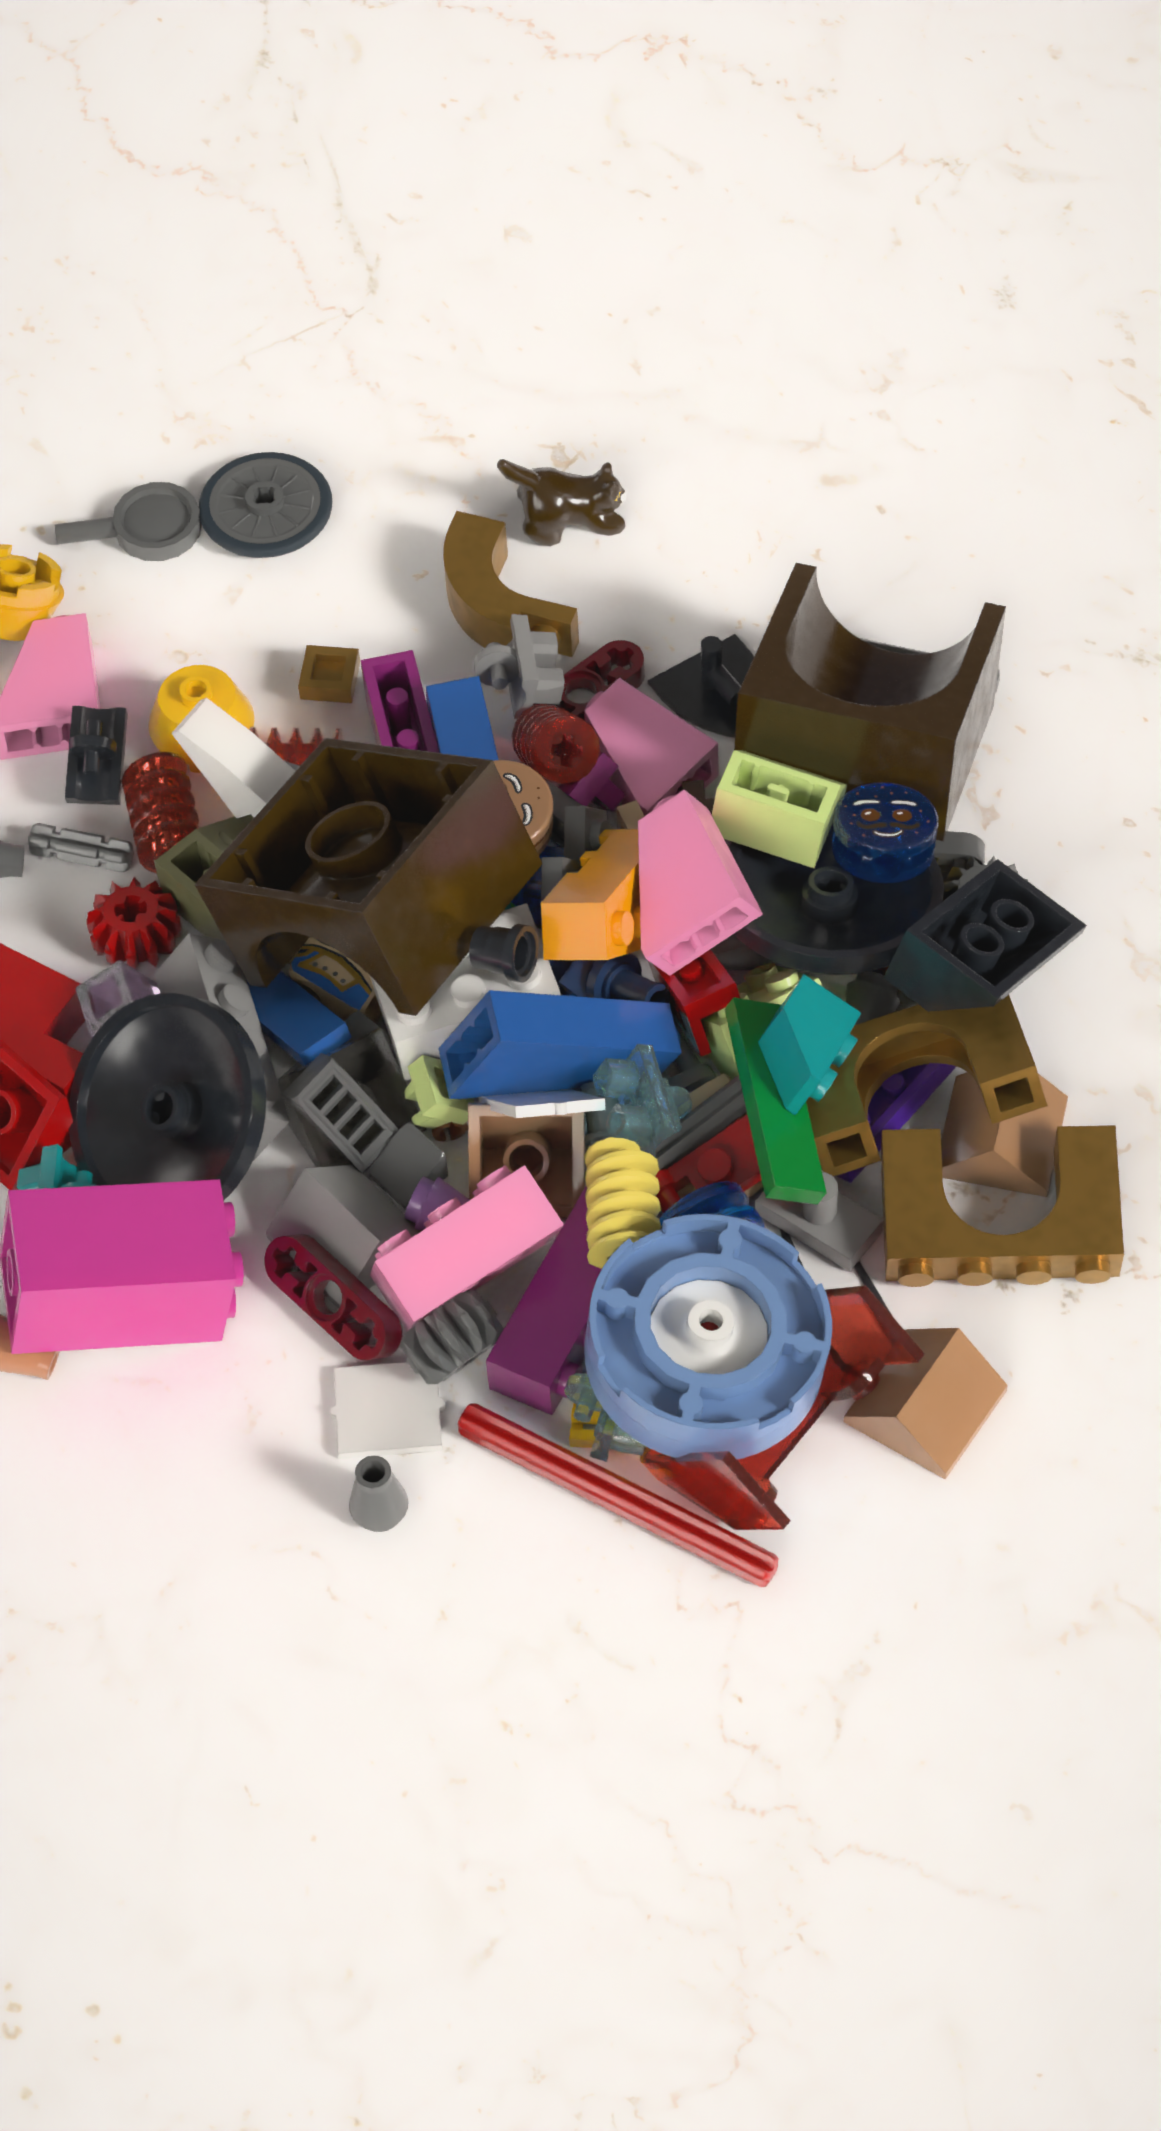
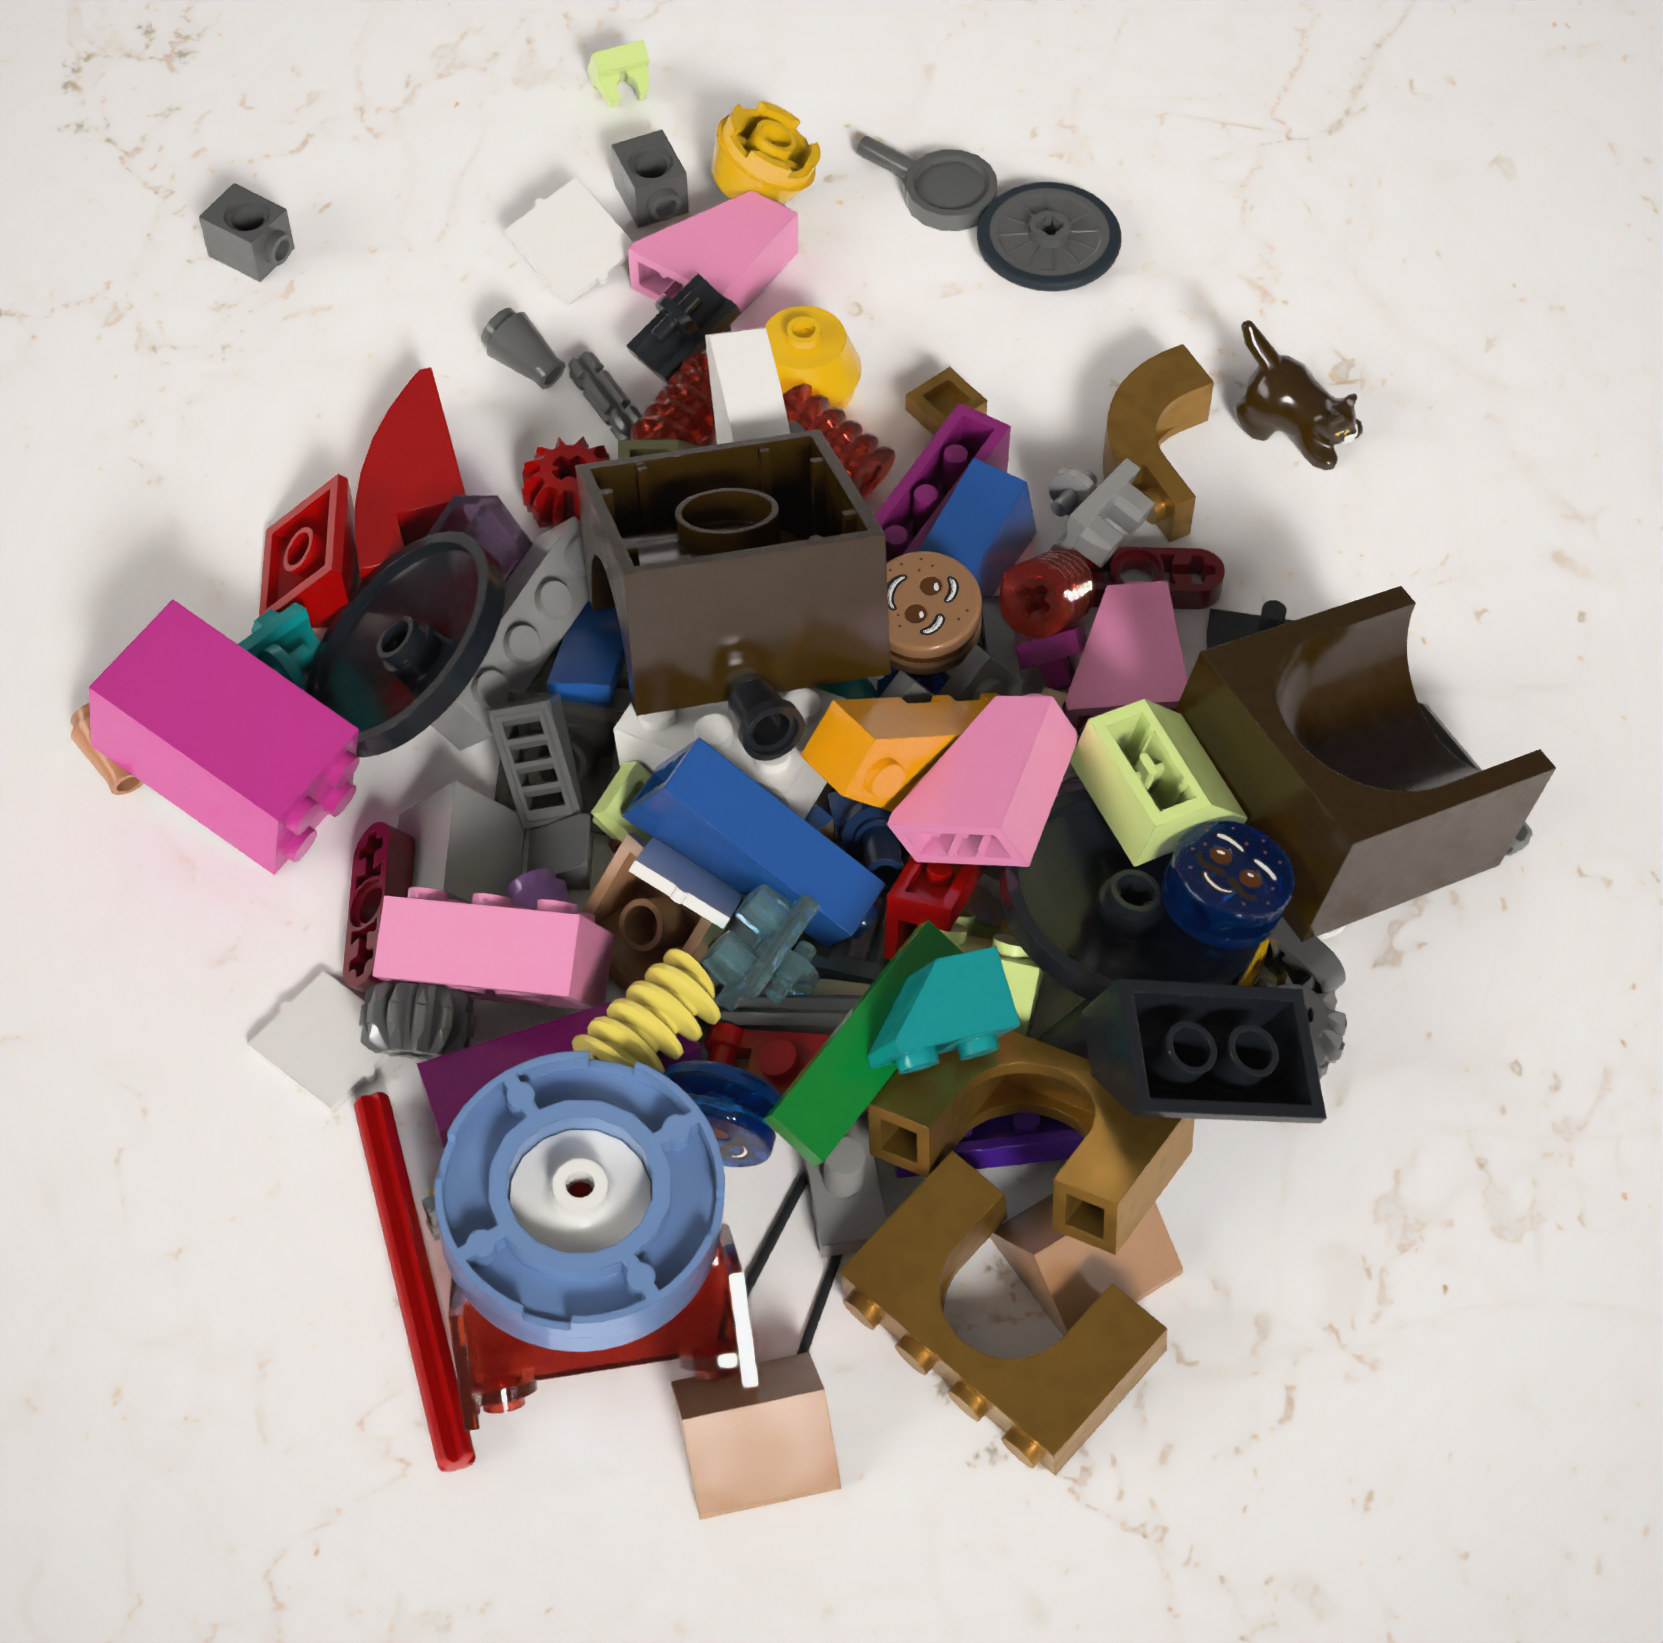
camera: 40 degrees right, 0 degrees up
cone [349,1455,409,1532] -> none

